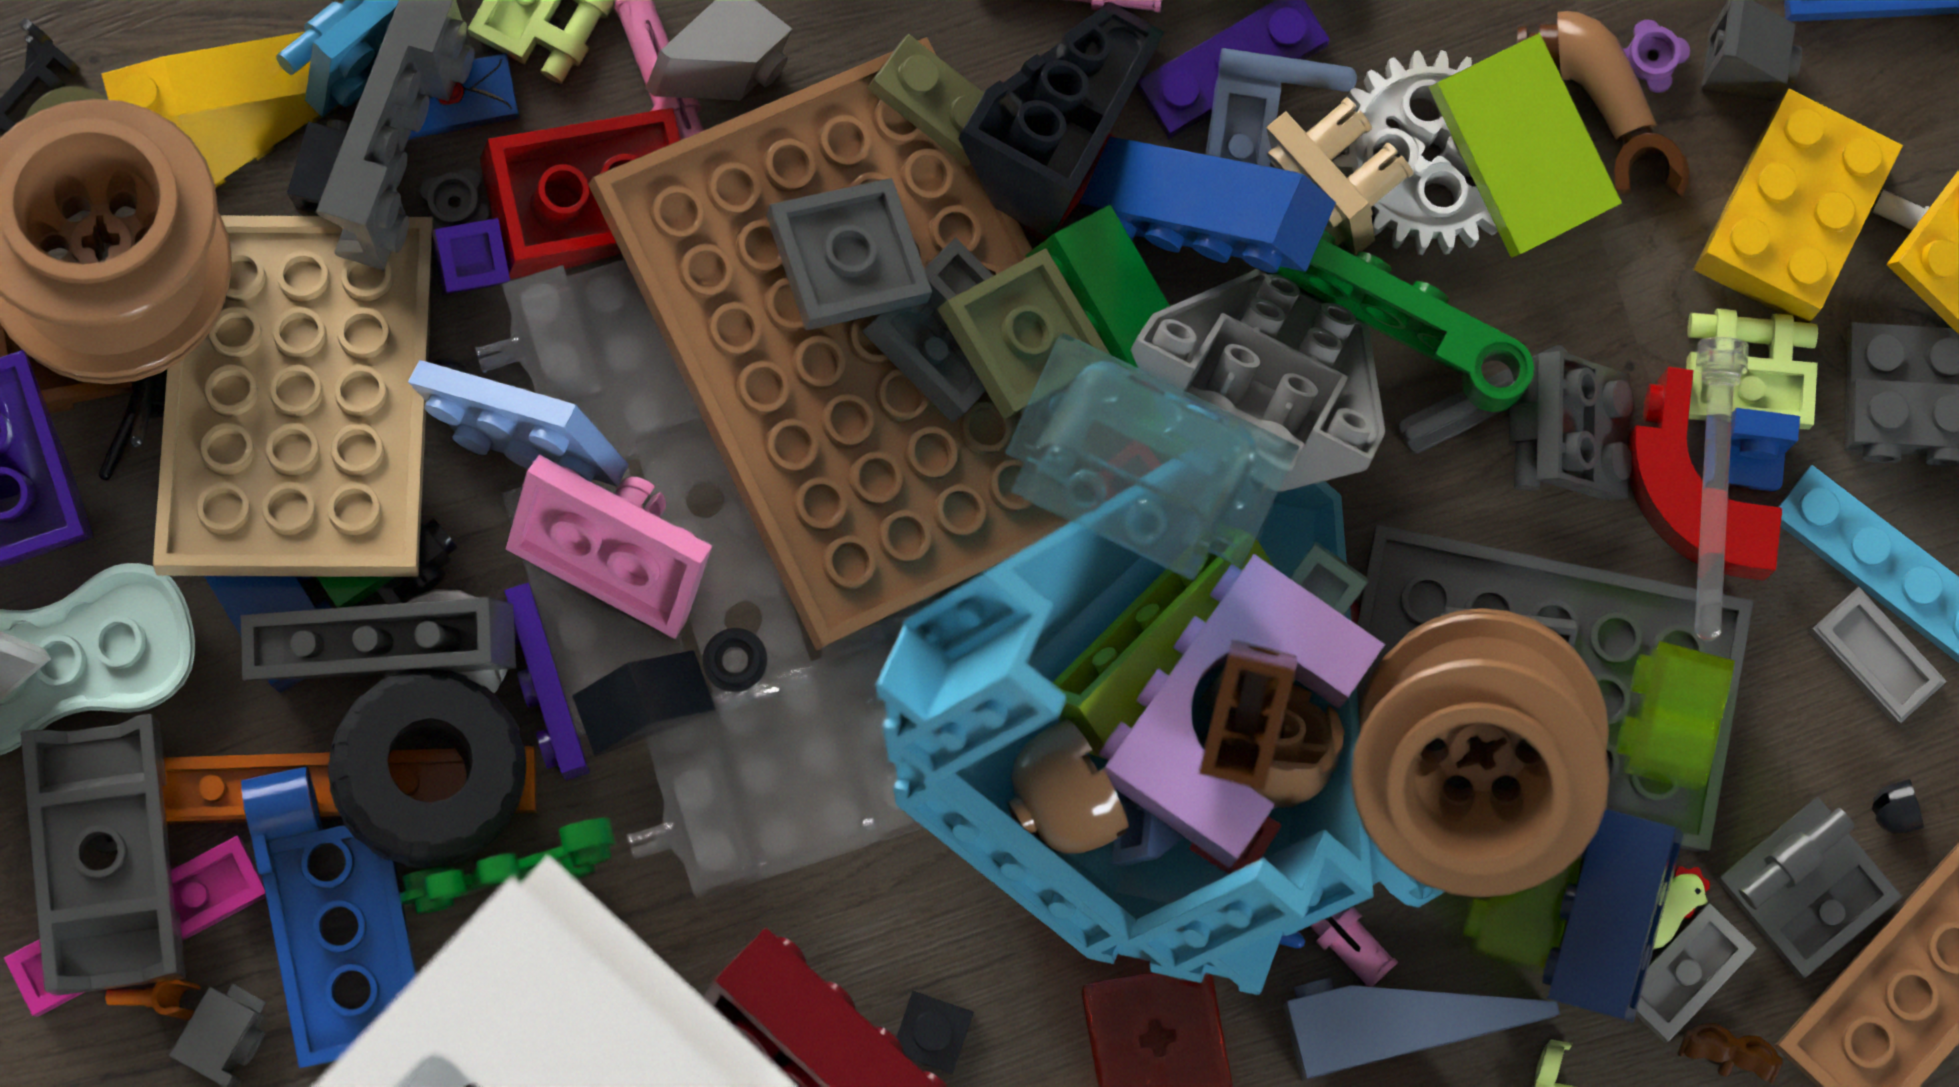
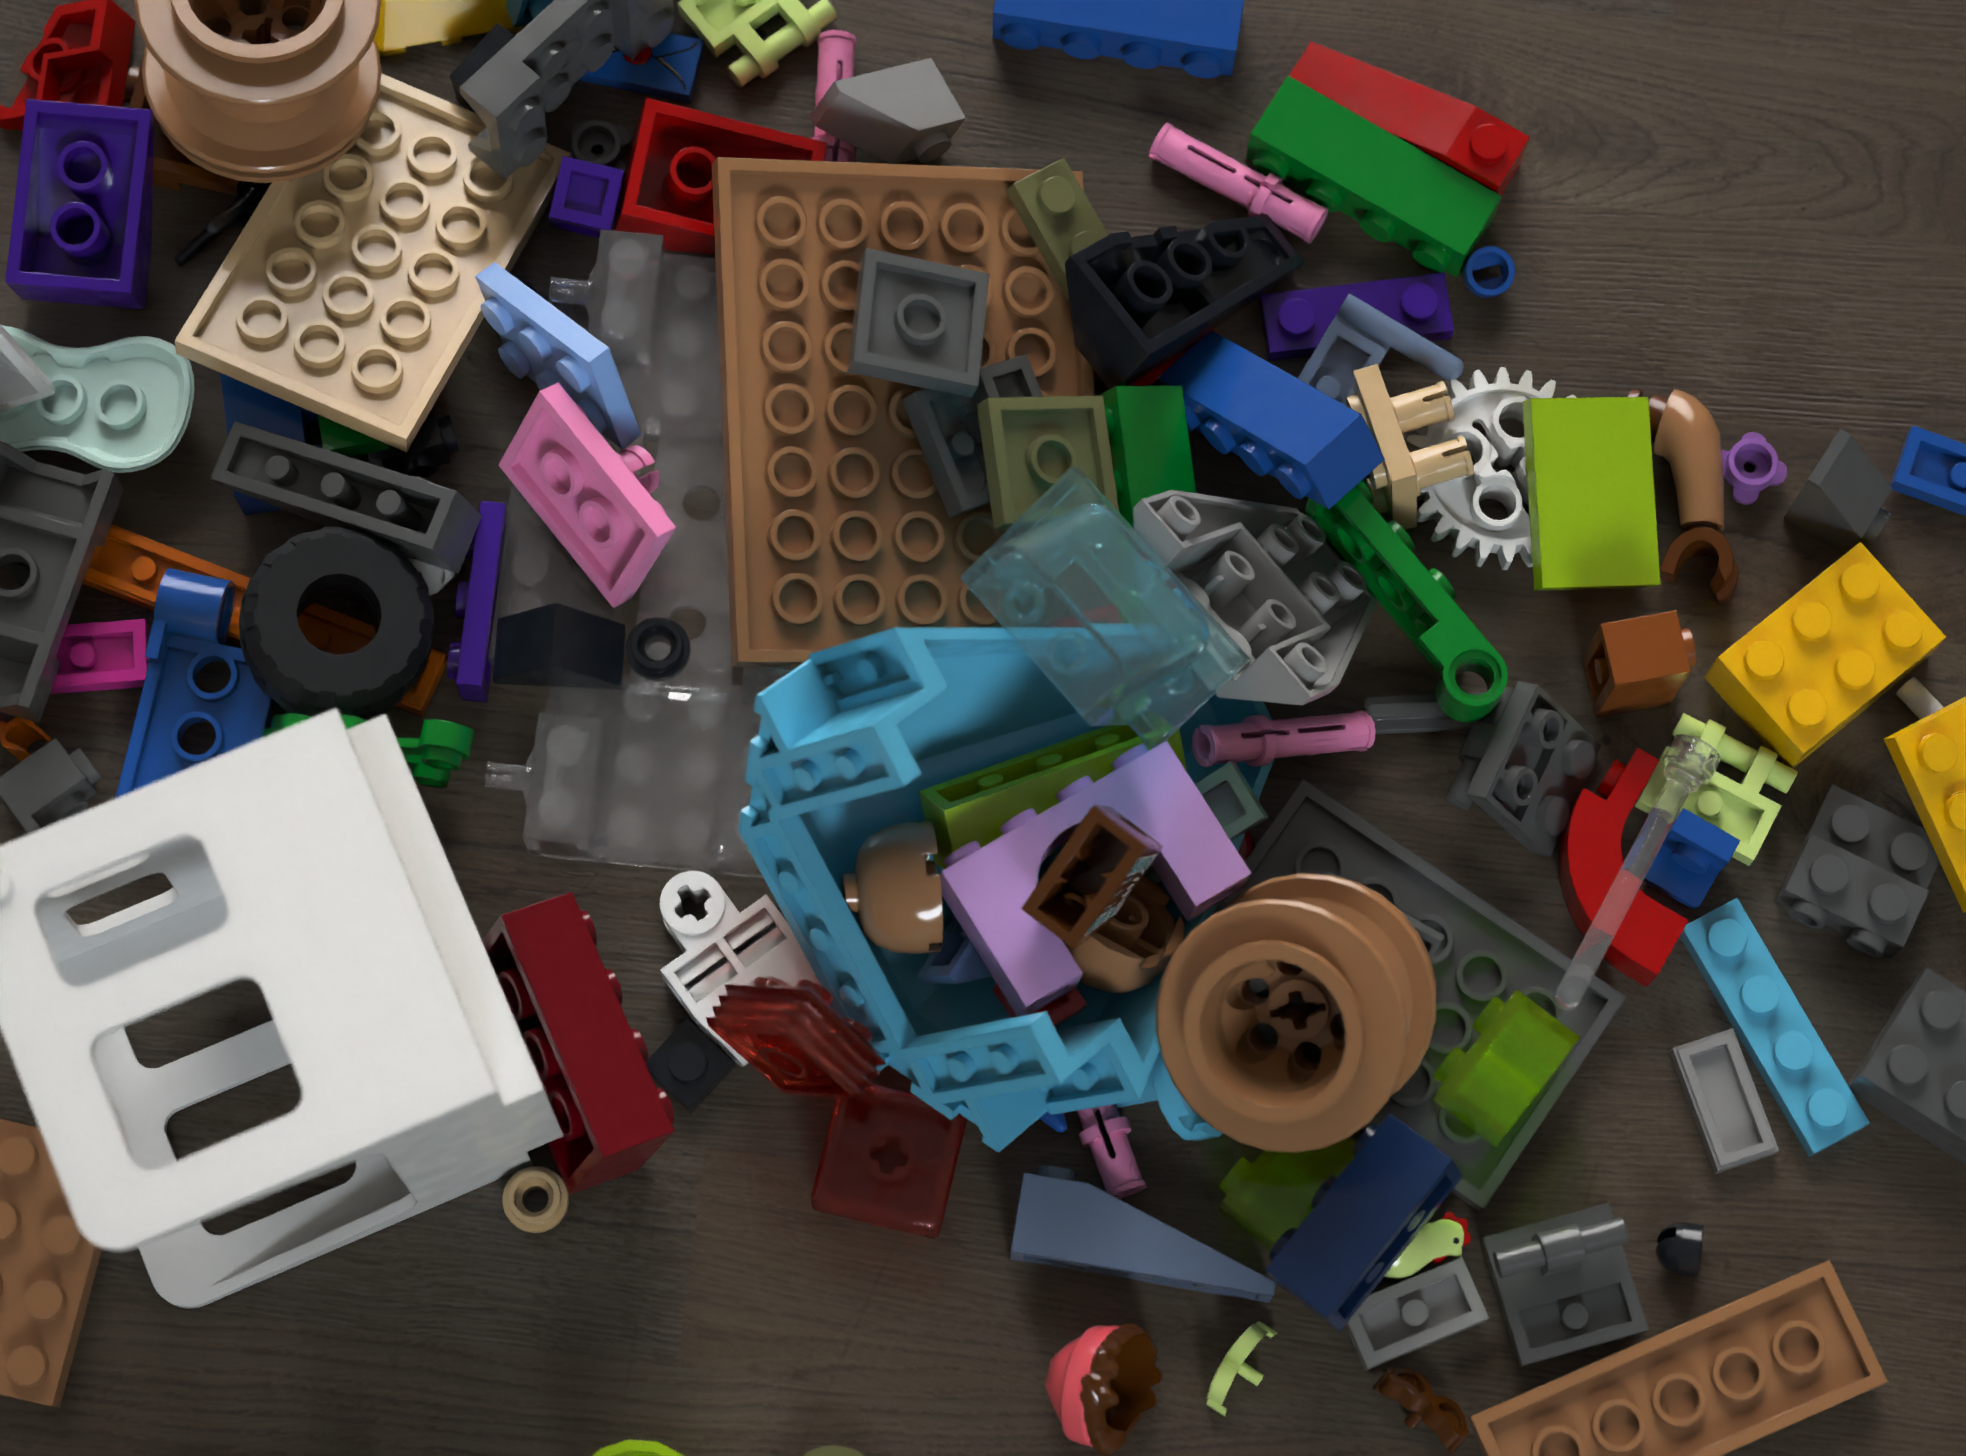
camera: 25 degrees right, 5 degrees down
none -> white piece [660,871,829,1067]
none -> clear red brick [706,977,886,1100]
none -> bright pink pin [1192,710,1376,767]
none -> dark orange brick [1582,610,1697,719]

